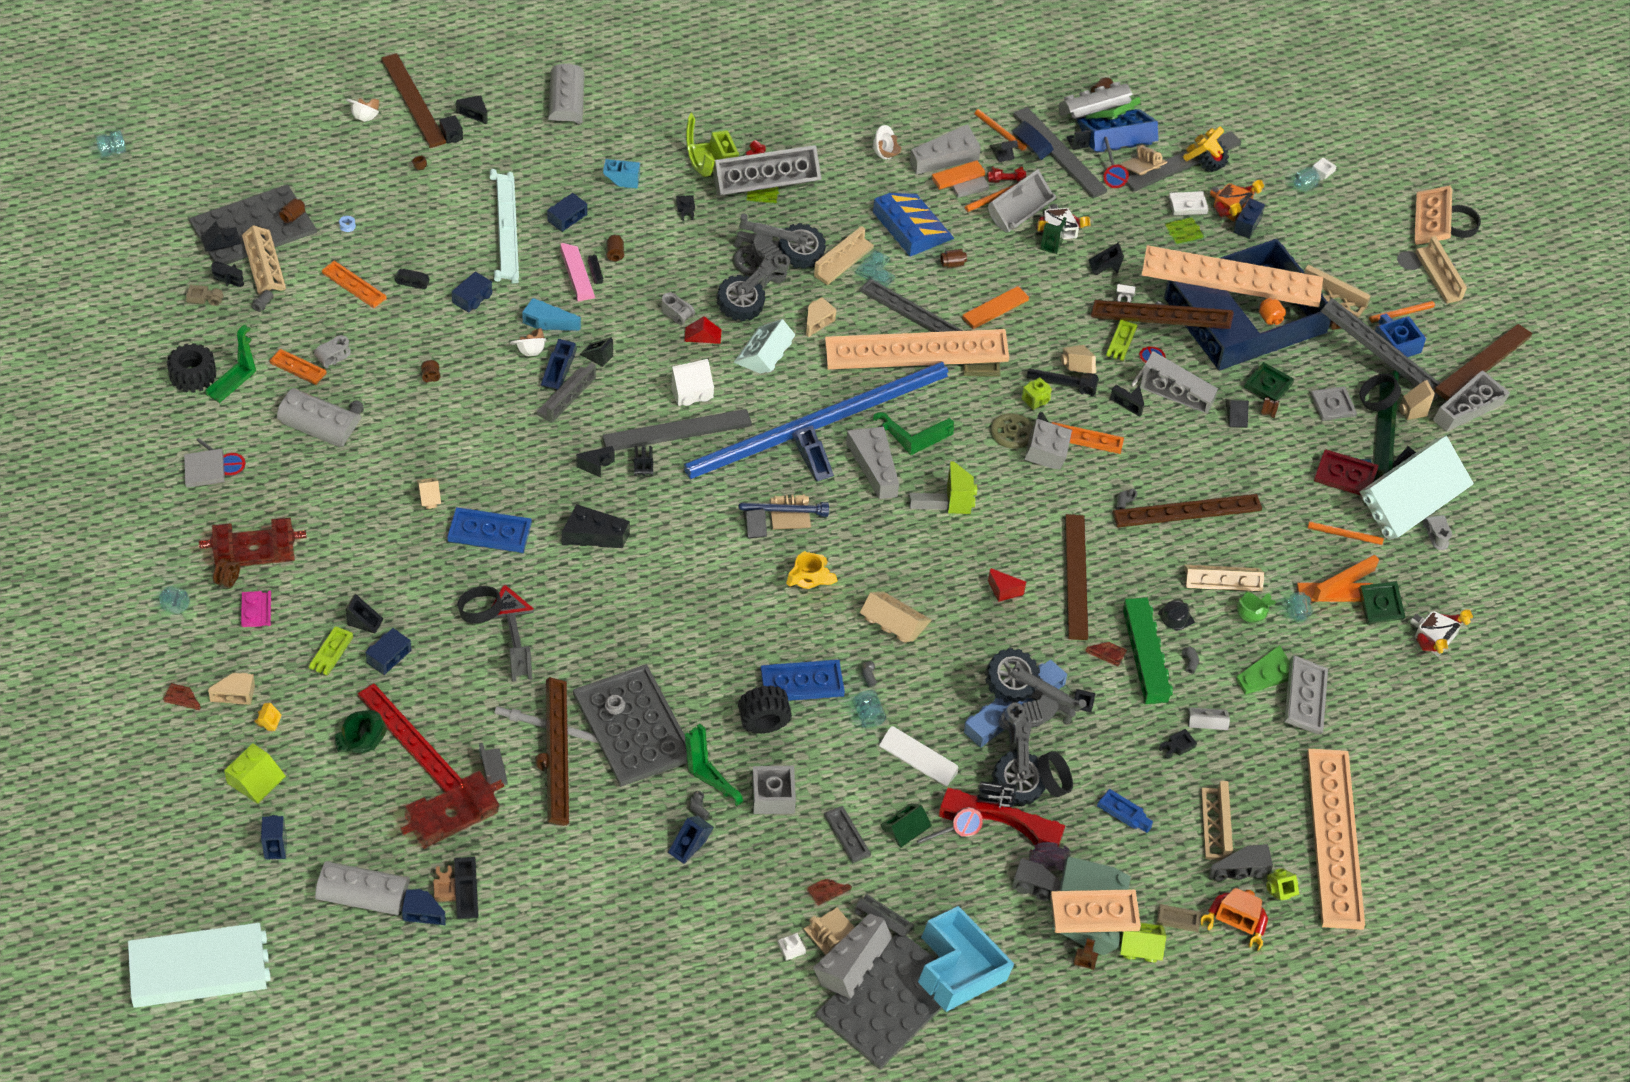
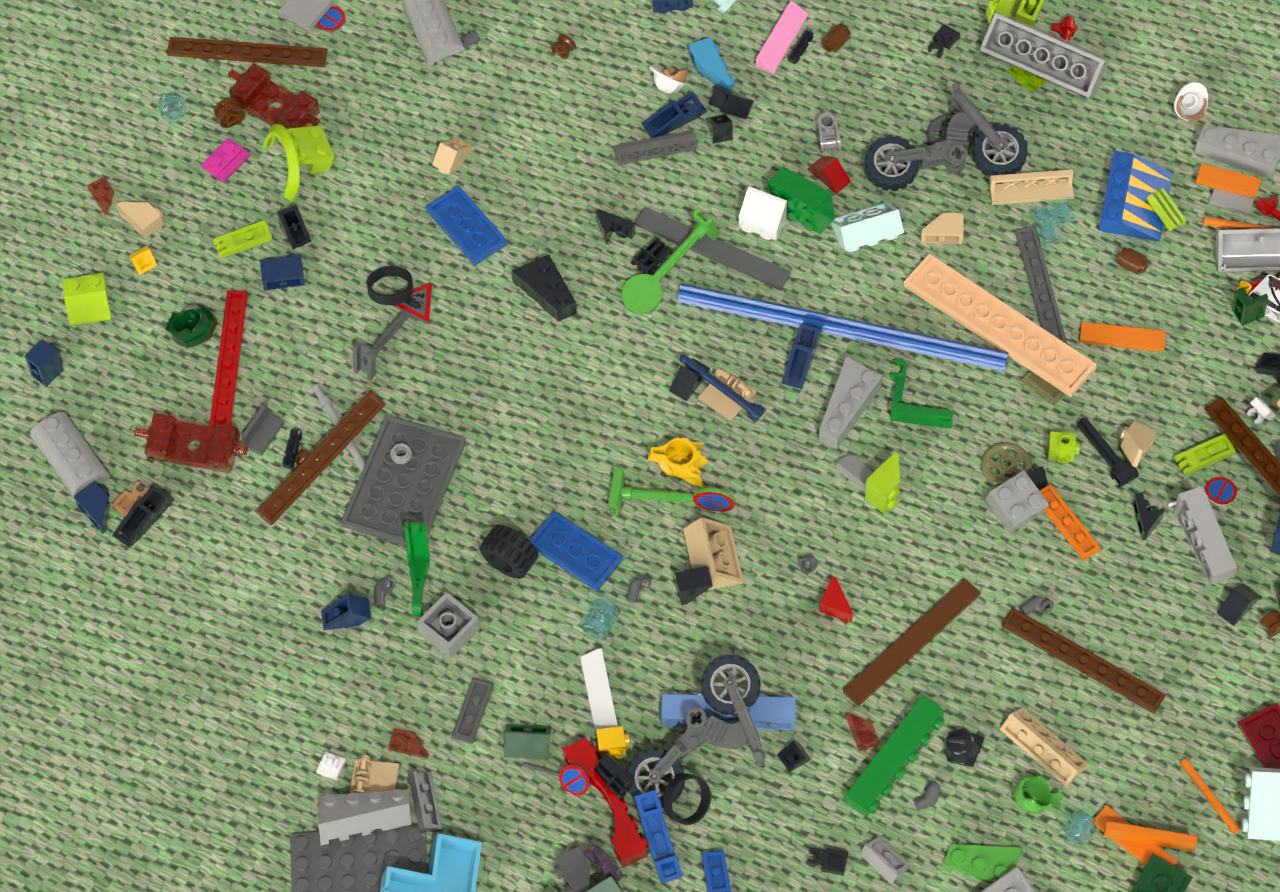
camera: 50 degrees right, 10 degrees up
none -> reddish brown tile [167,37,328,68]
none -> lime piece [263,124,335,202]
none -> black axle [282,429,303,468]
none -> yellow brick [596,726,630,759]
none -> bright green piece [608,468,736,516]
none -> bright green piece [621,208,719,314]
none -> blue slope [634,790,683,884]
none -> black slope [675,566,713,605]
none -> black slope [709,85,754,119]
none -> green piece [767,166,835,234]
none -> dark grey hinge [799,554,818,574]
none -> lime tile [1146,188,1187,231]

